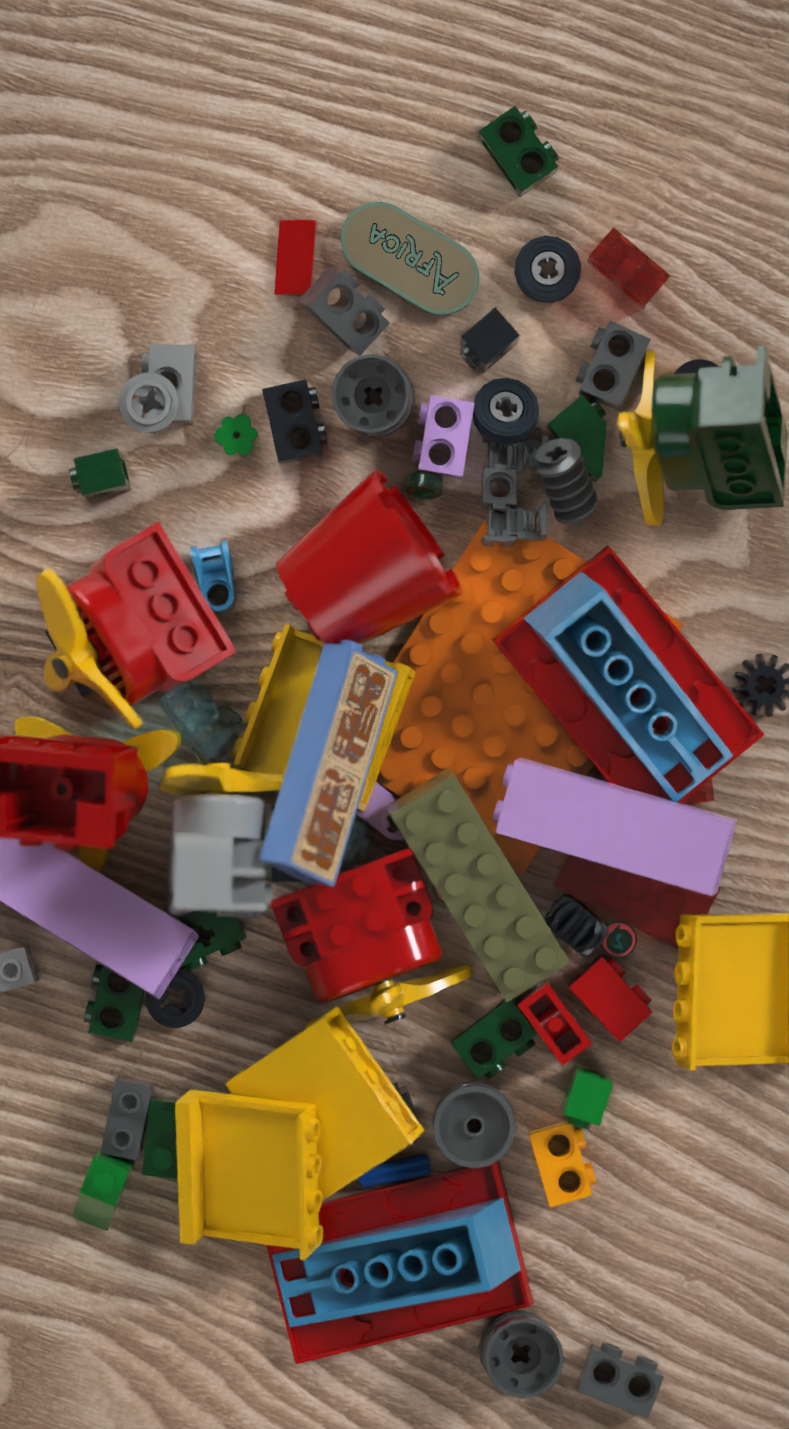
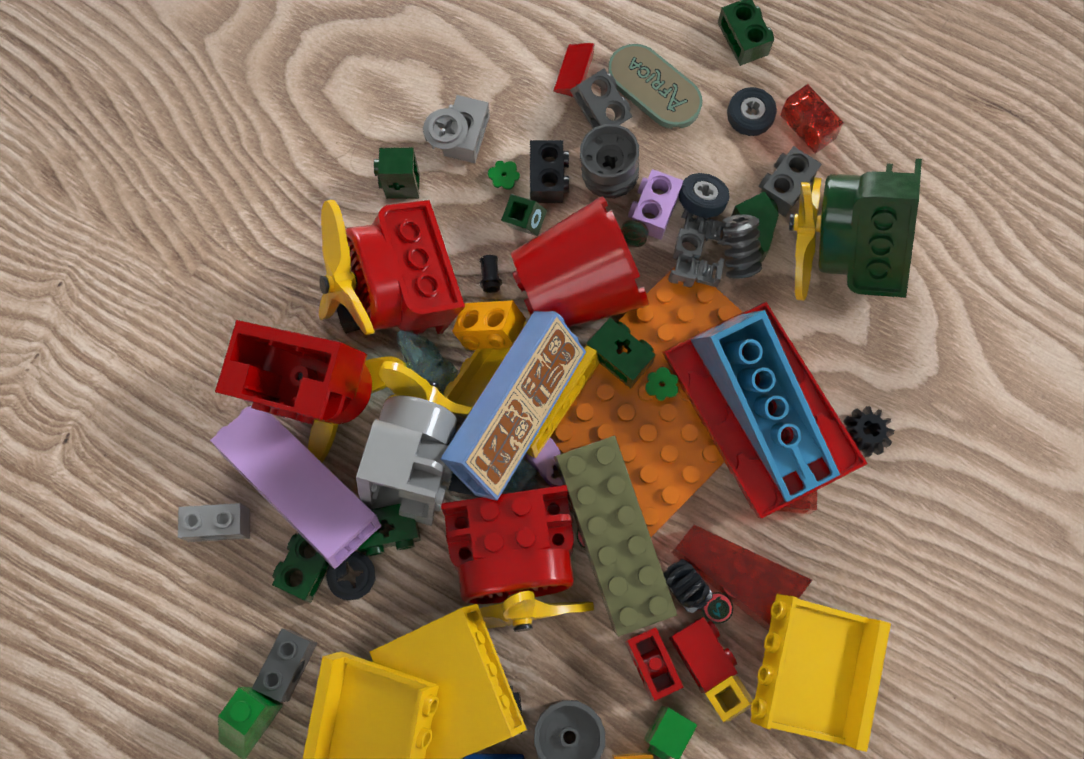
camera: 10 degrees right, 15 degrees down
dark green brick [142,1096,178,1179] -> none
dark azure piece [190,540,236,614] -> none
dark green brick [450,1000,538,1079] -> none
black brick [459,307,520,373] -> none
lavender brick [493,758,737,896] -> none
none -> light orange brick [452,300,526,350]
none -> black pin [479,255,502,293]
none -> dark green brick [501,194,547,236]
none -> dark green brick [587,318,656,388]
none -> green plant [645,367,678,401]
none -> yellow brick [705,676,753,722]

